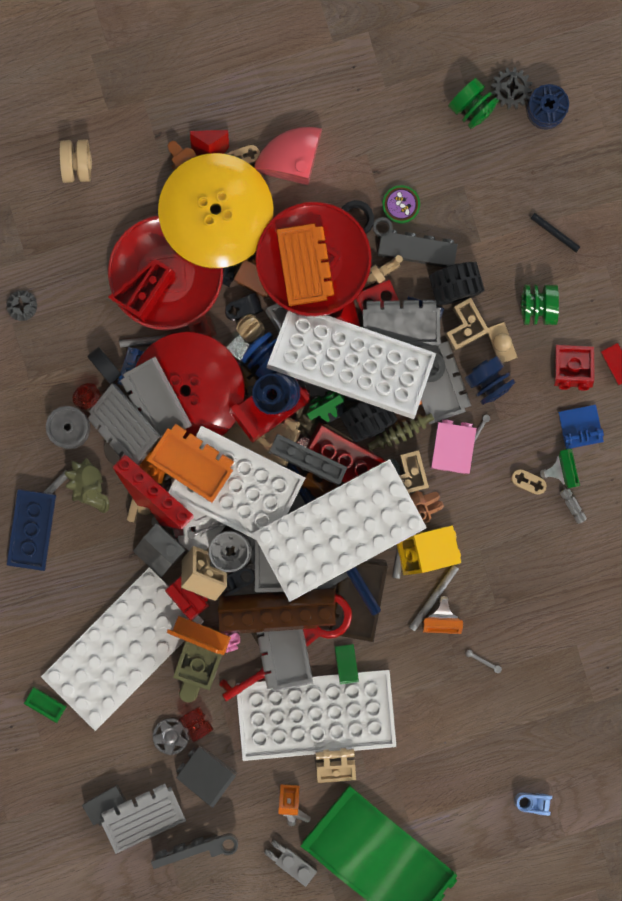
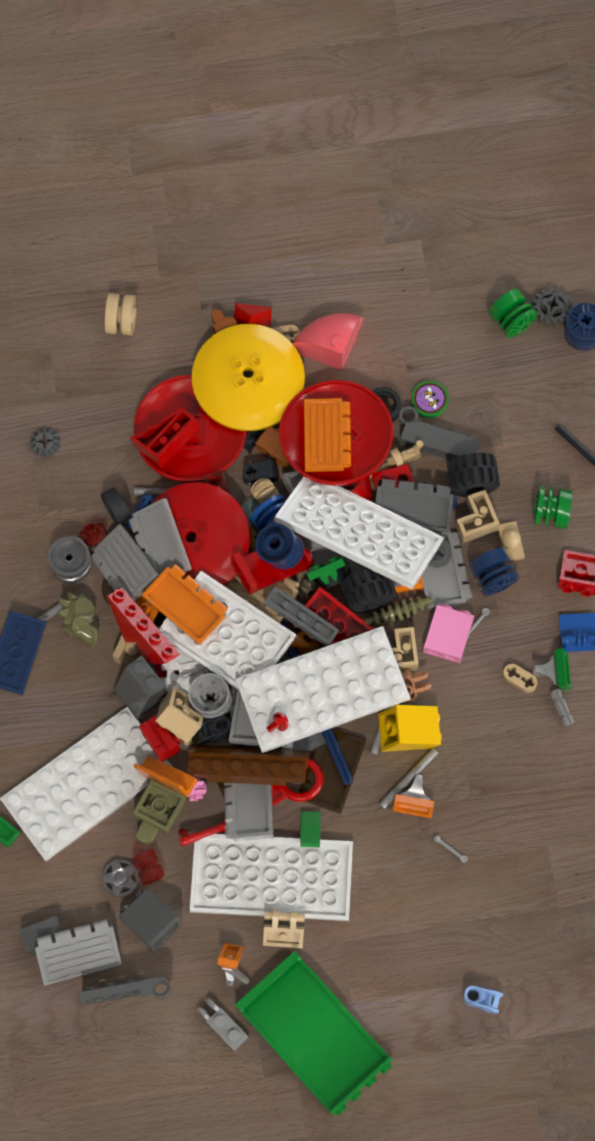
camera: 15 degrees right, 15 degrees down
none -> red plate [266,712,289,732]

